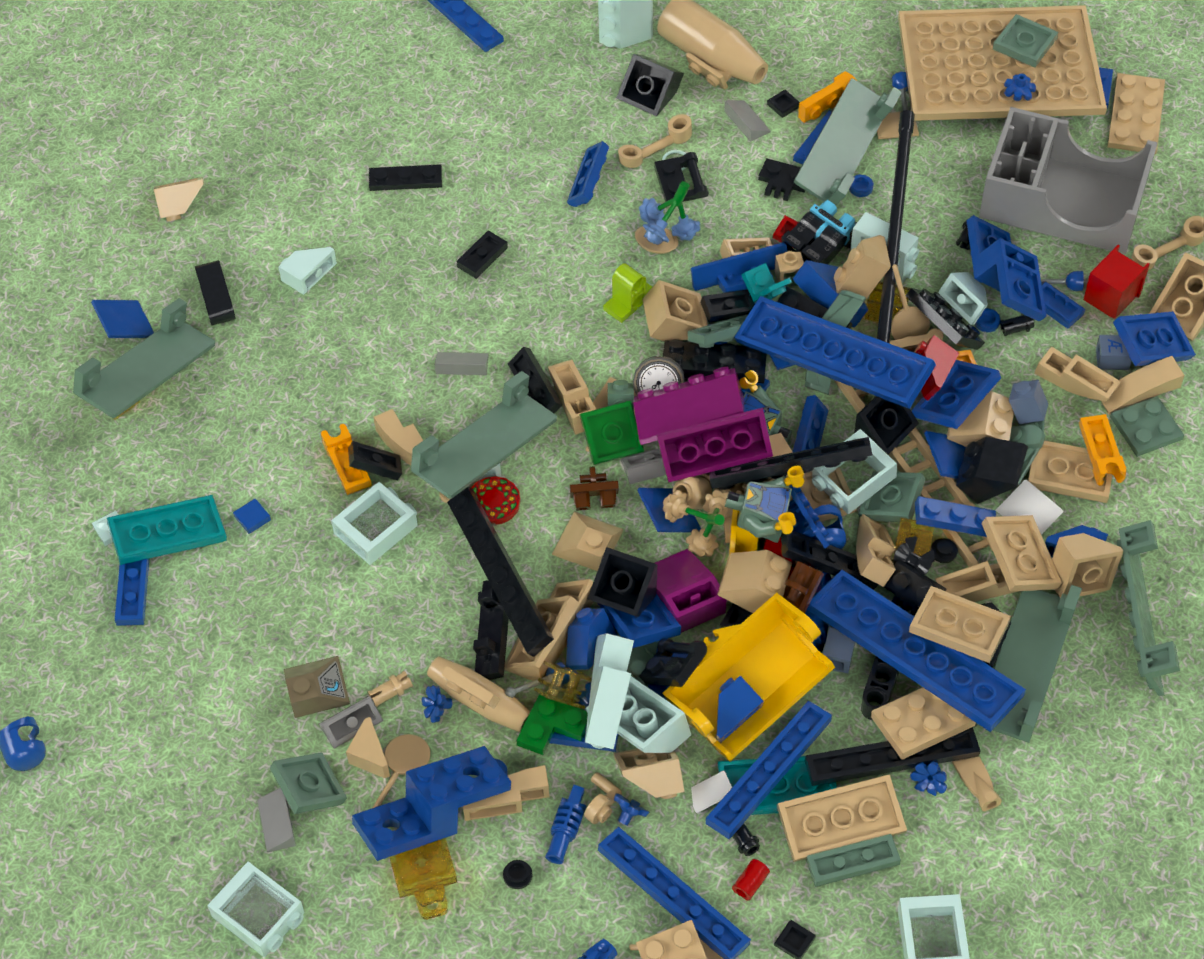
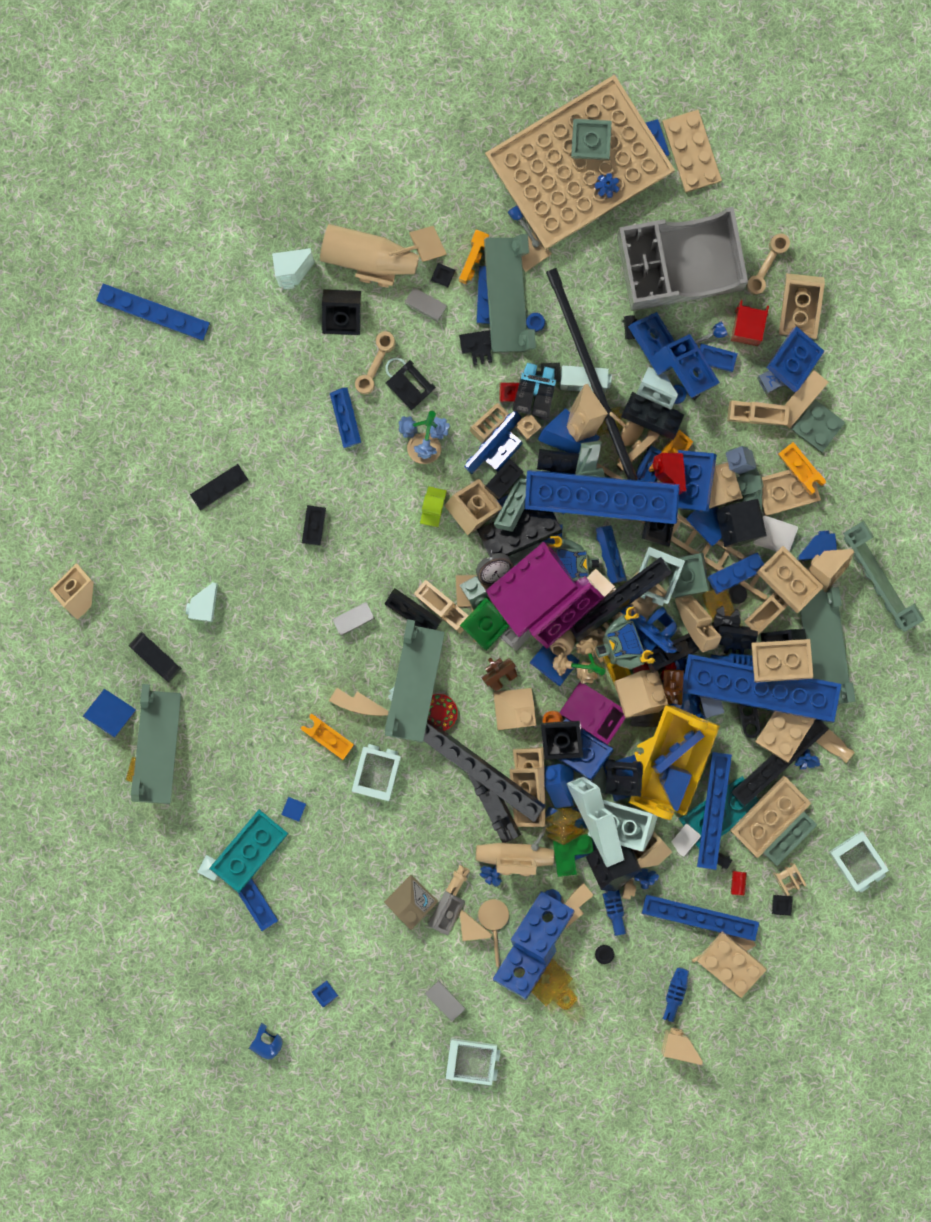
camera: 30 degrees left, 30 degrees up
sand green plate [270,752,347,814] -> none
black plate [348,441,402,481] -> none
teal bracket [741,263,792,302] -> none
none -> blue tile [312,980,339,1007]
none -> tan piece [389,226,447,262]
none -> black slope [586,846,642,892]
none -> blue plate [652,730,704,774]
none -> tan piece [773,863,806,896]

